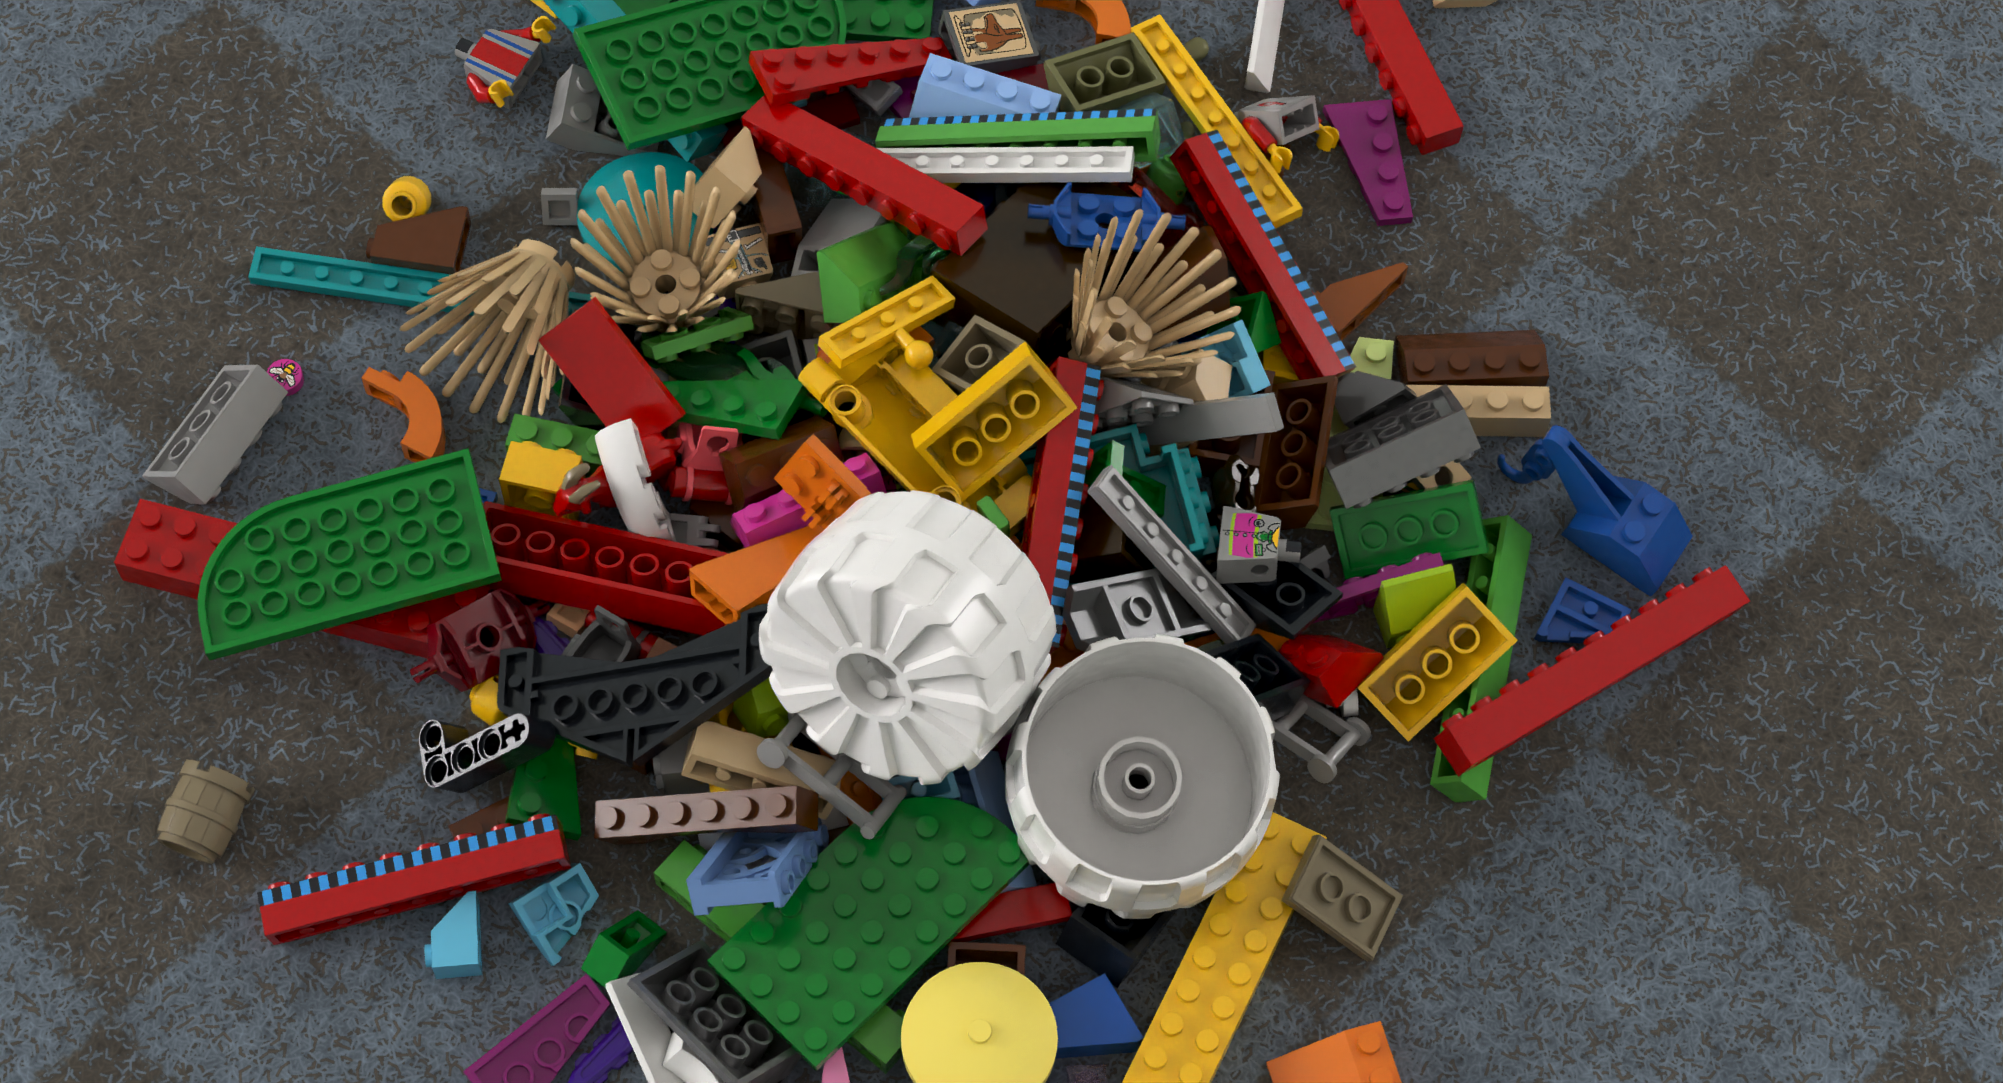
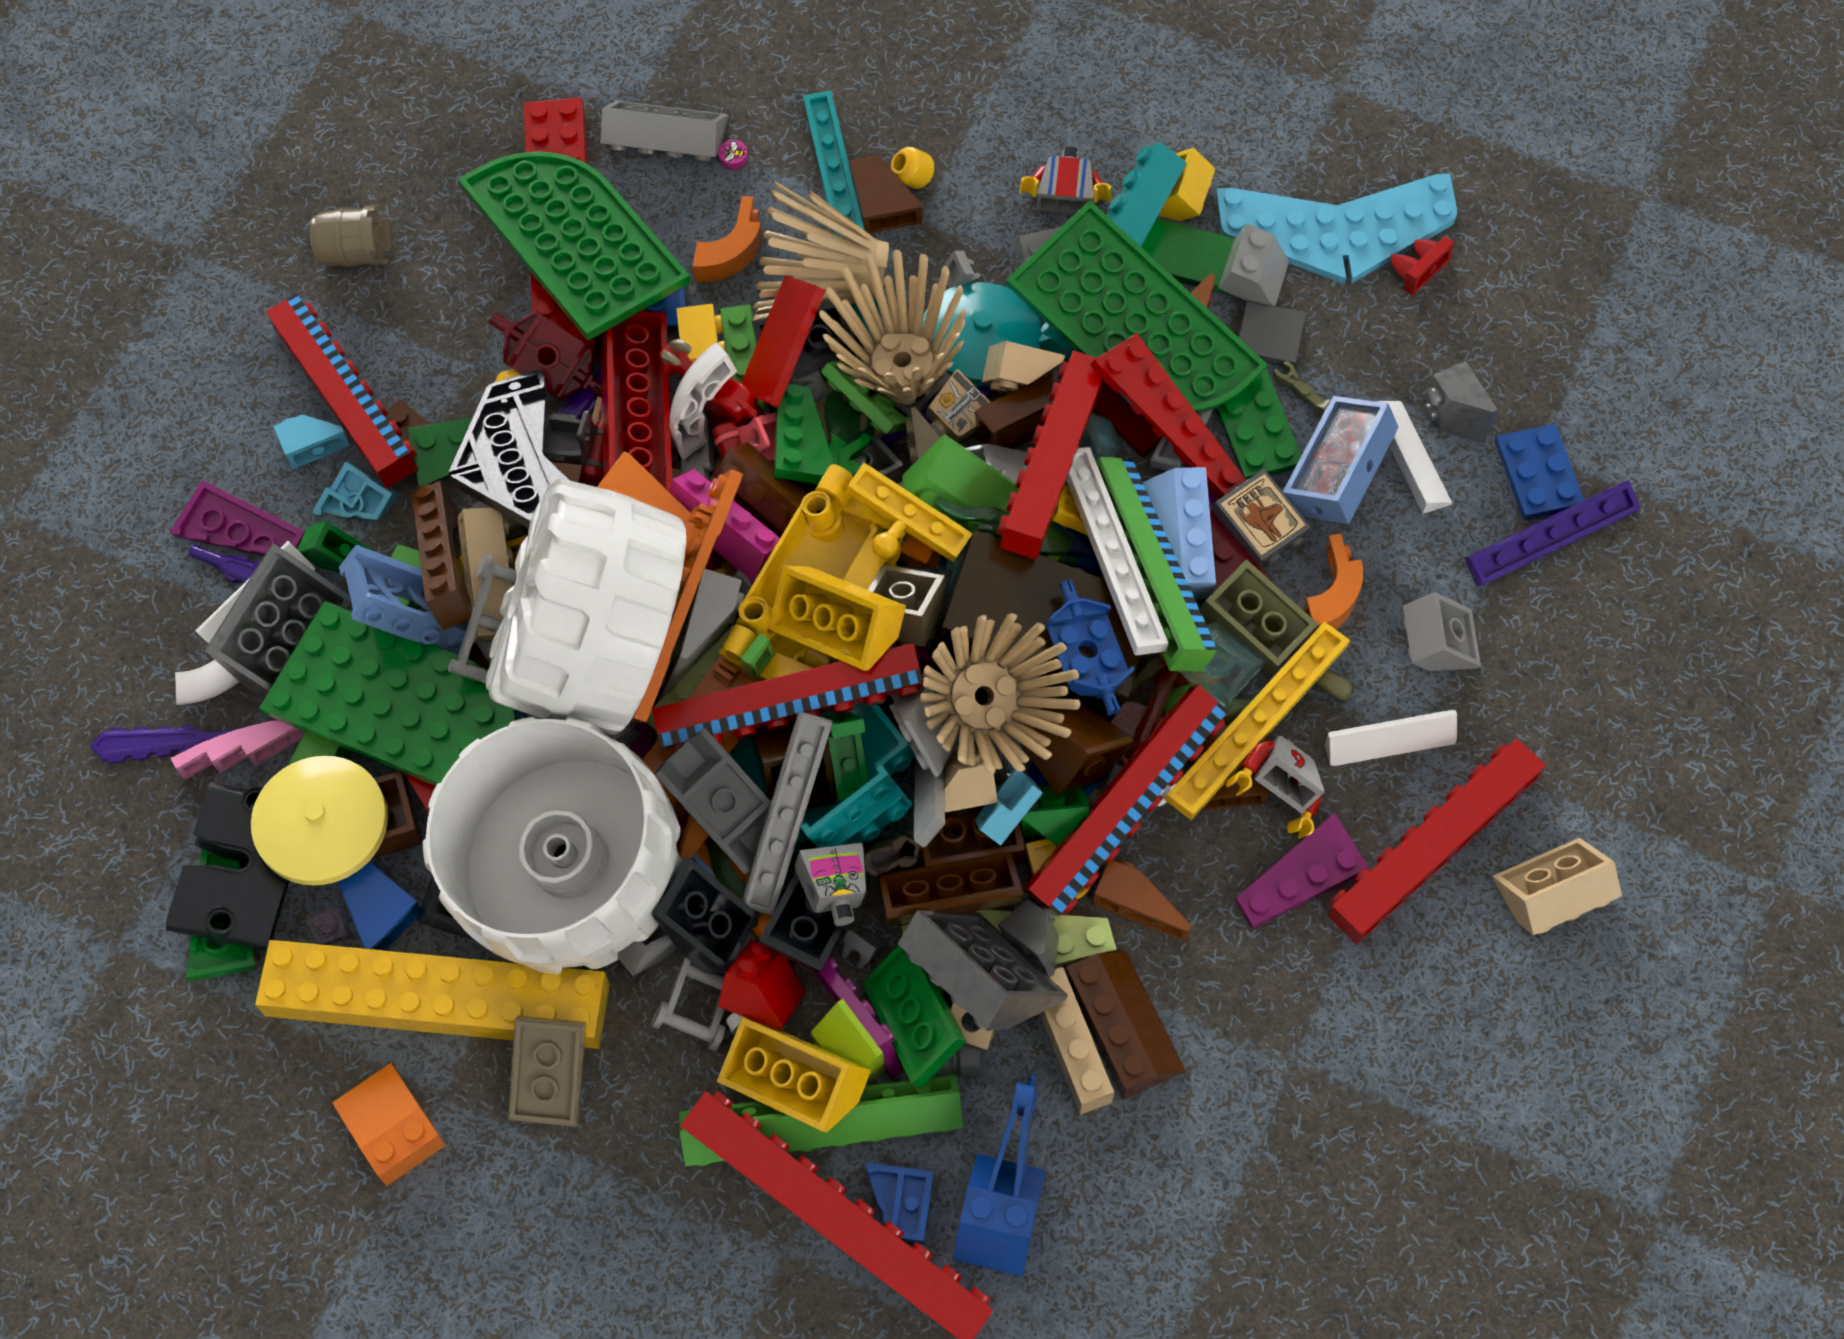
camera: 75 degrees right, 0 degrees up
black beam [419,713,556,793] -> none

